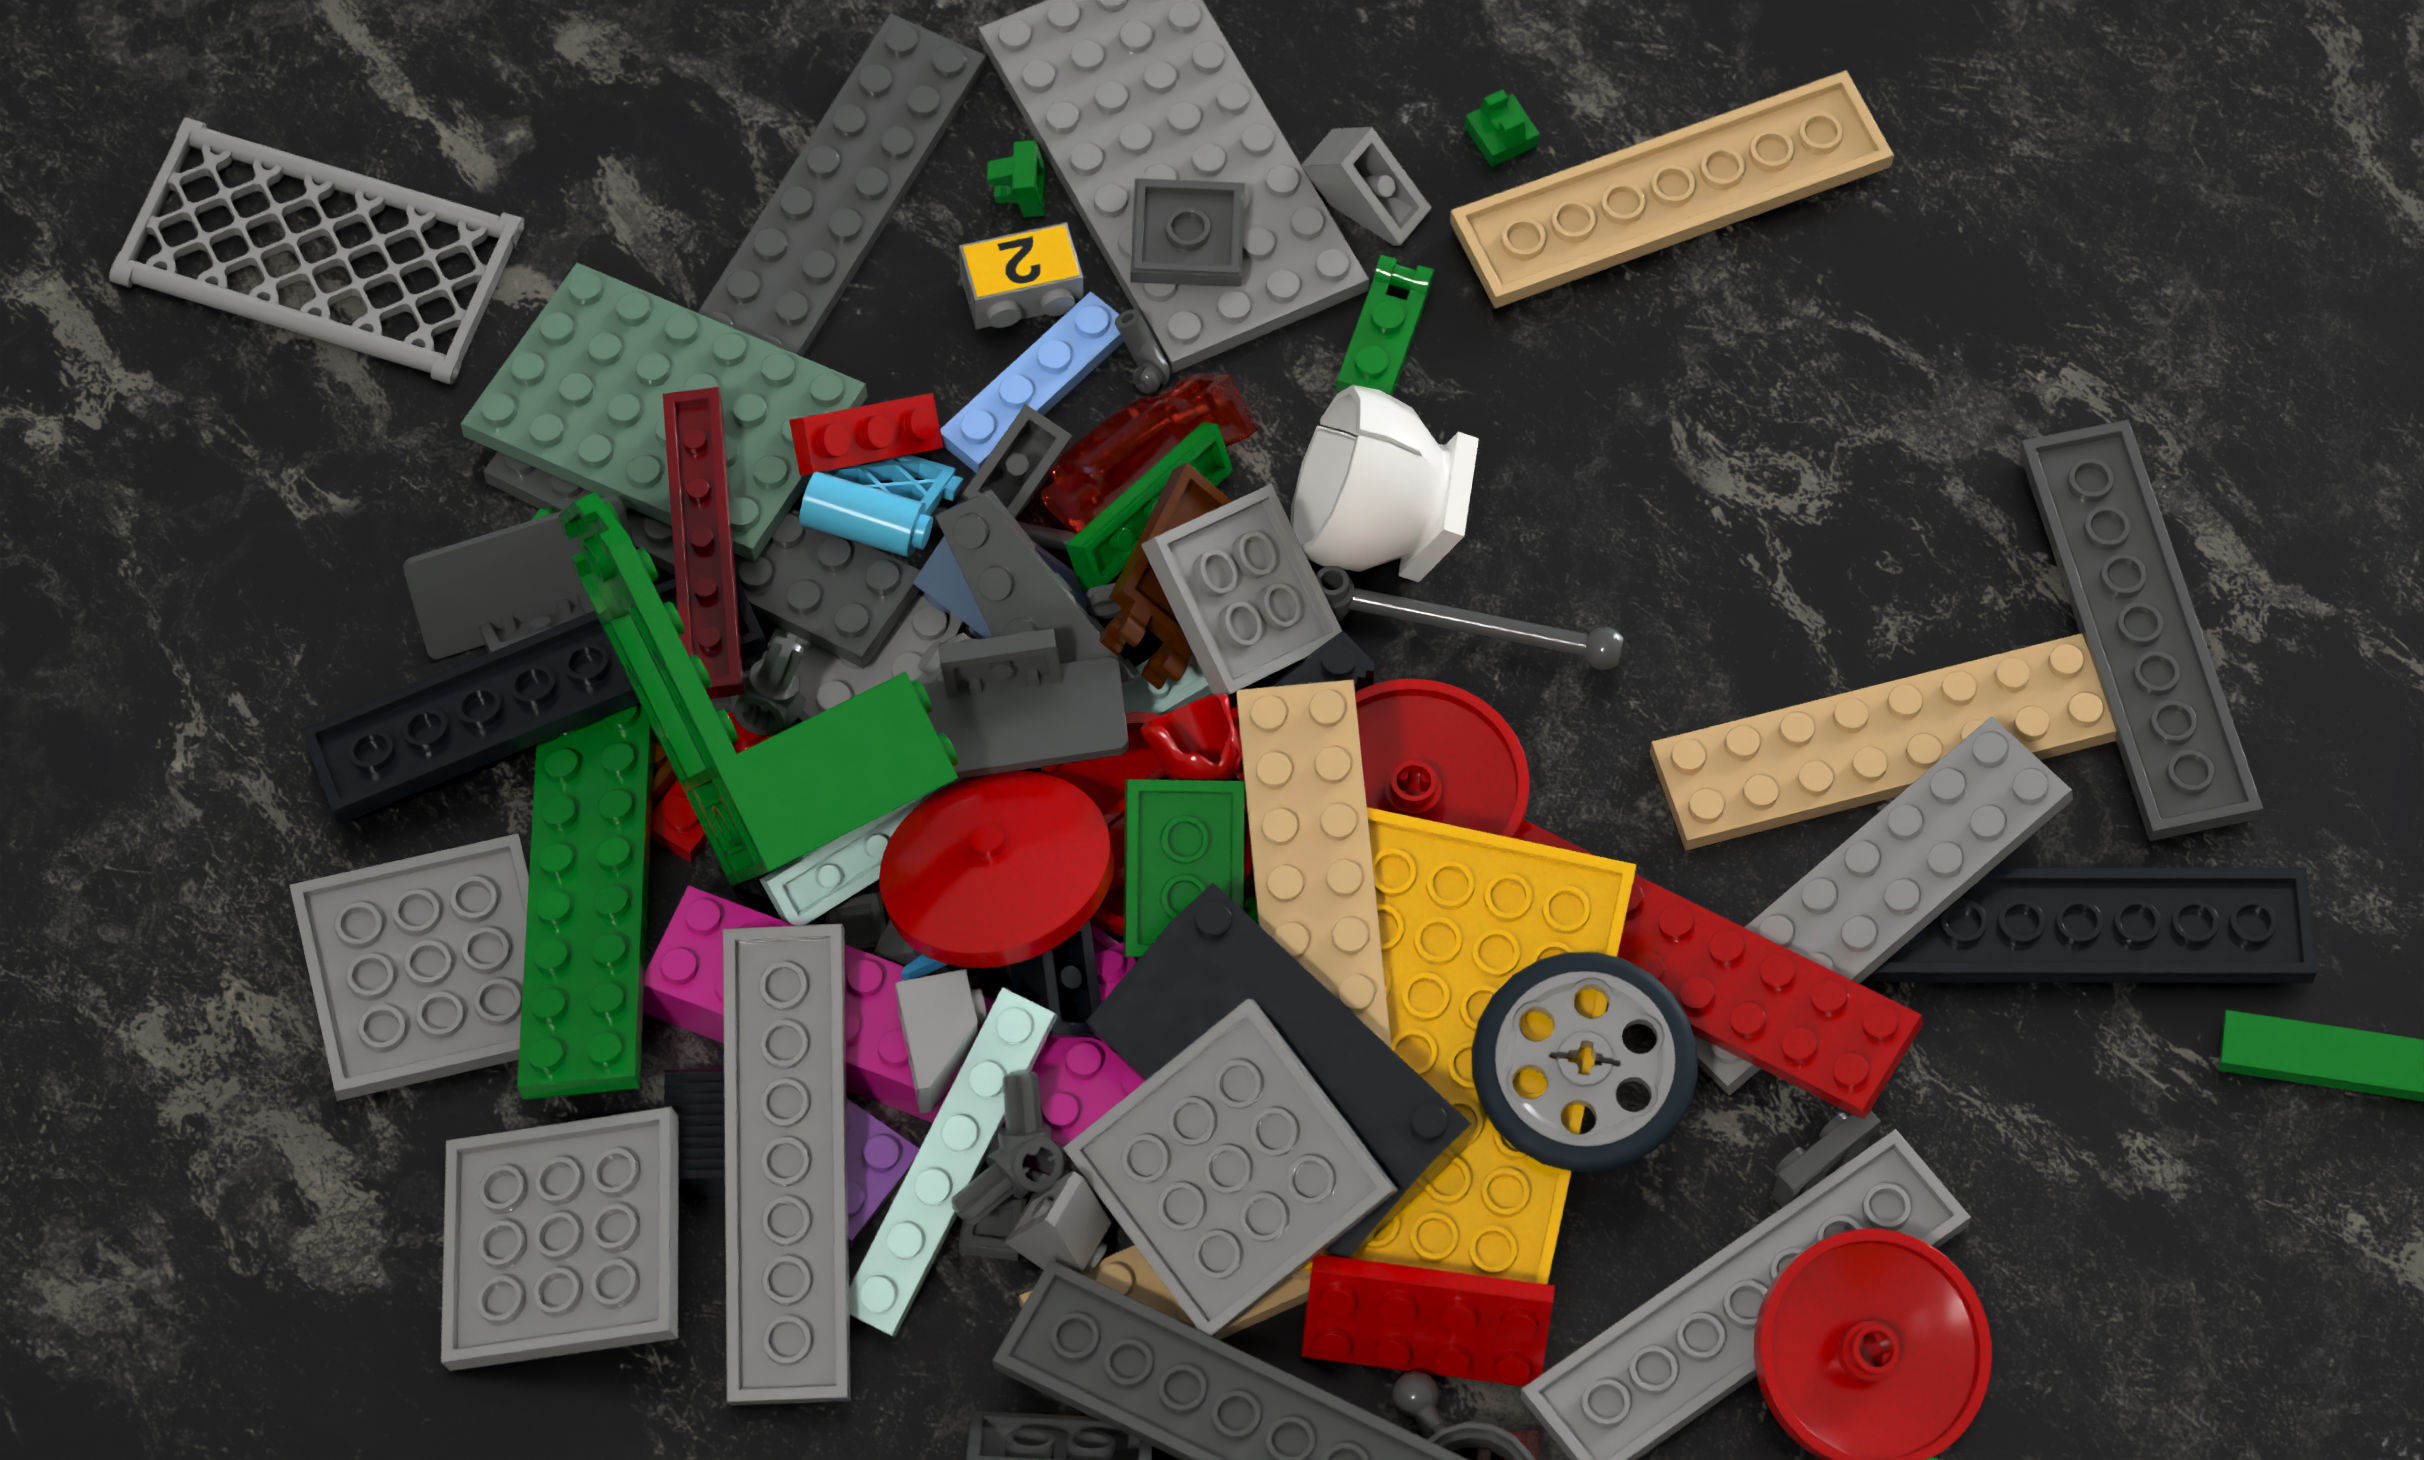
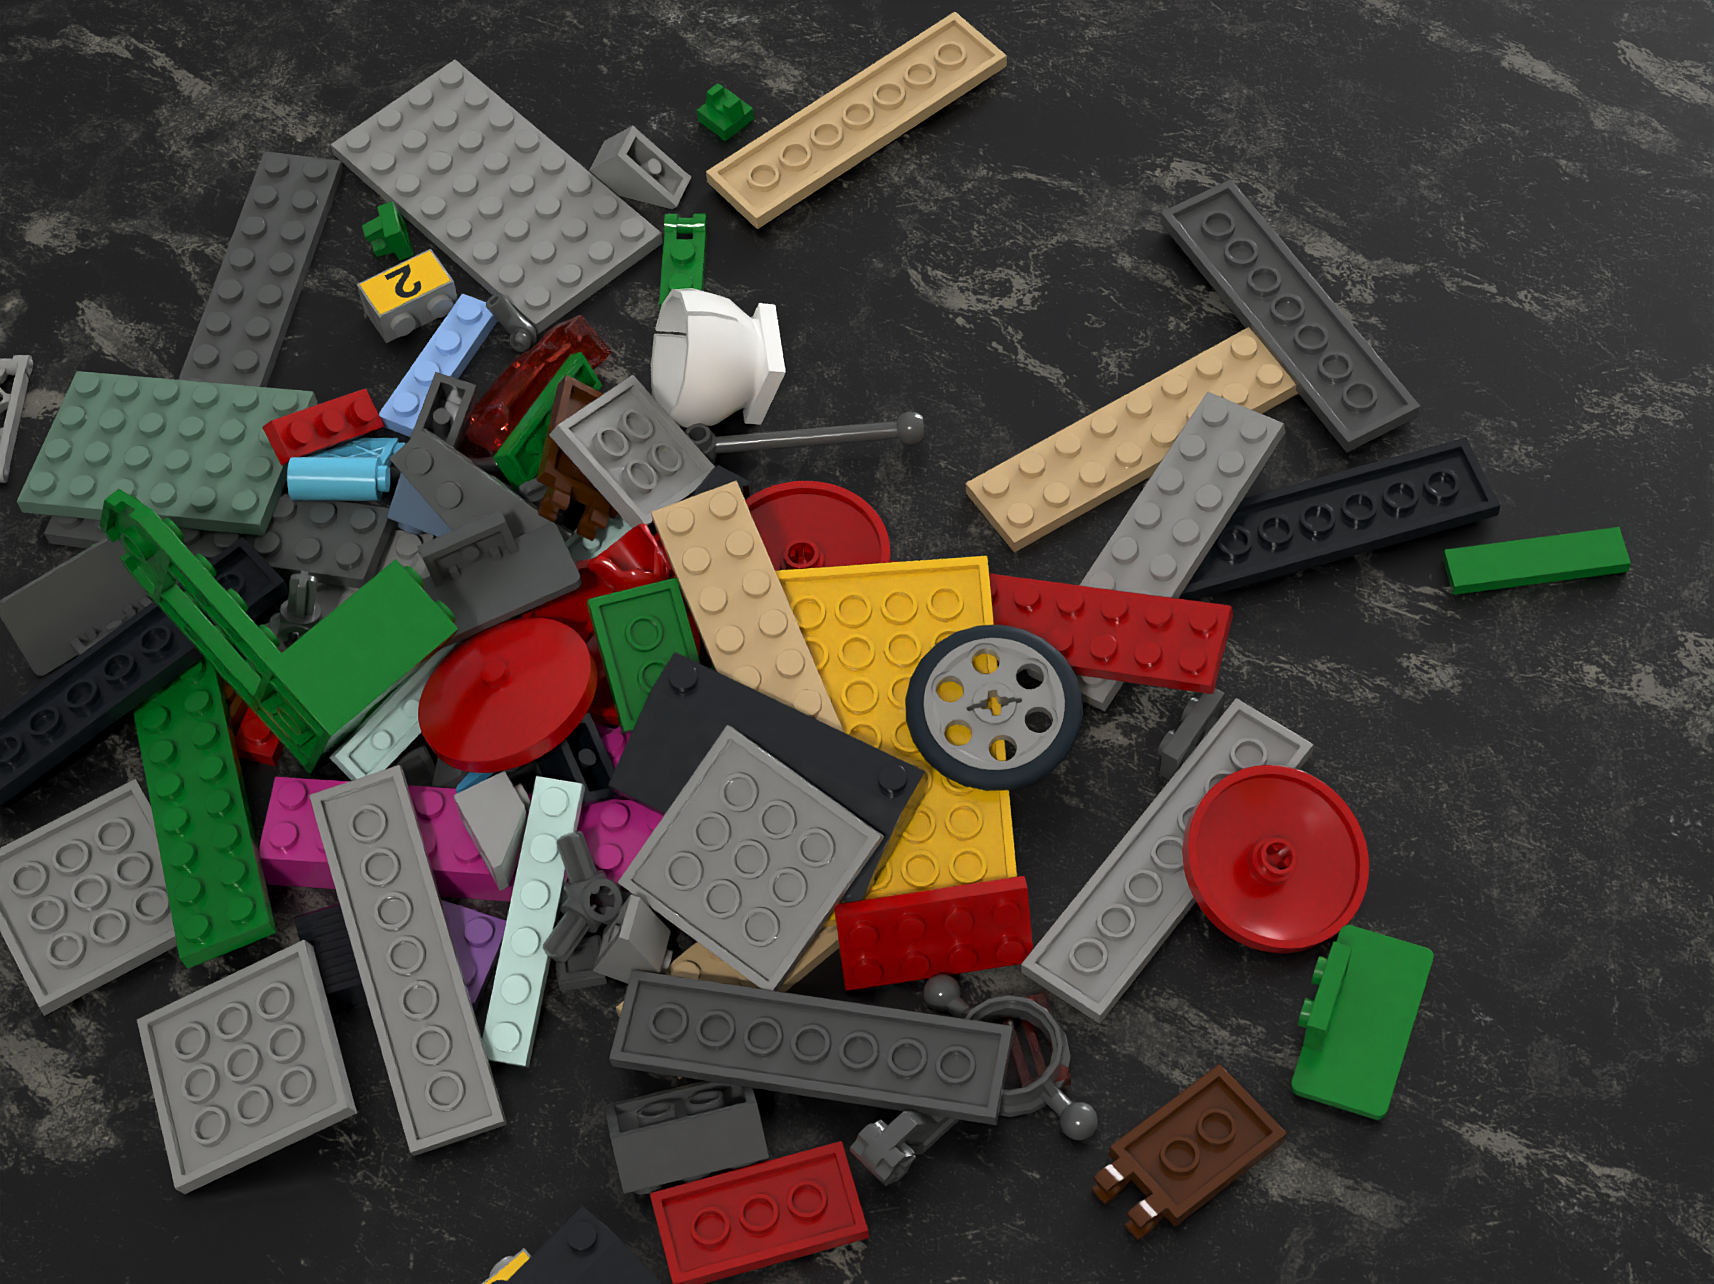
camera: 10 degrees left, 5 degrees down
dark red plate [663,387,744,699] -> none
dark grey tile [1130,178,1245,287] -> none

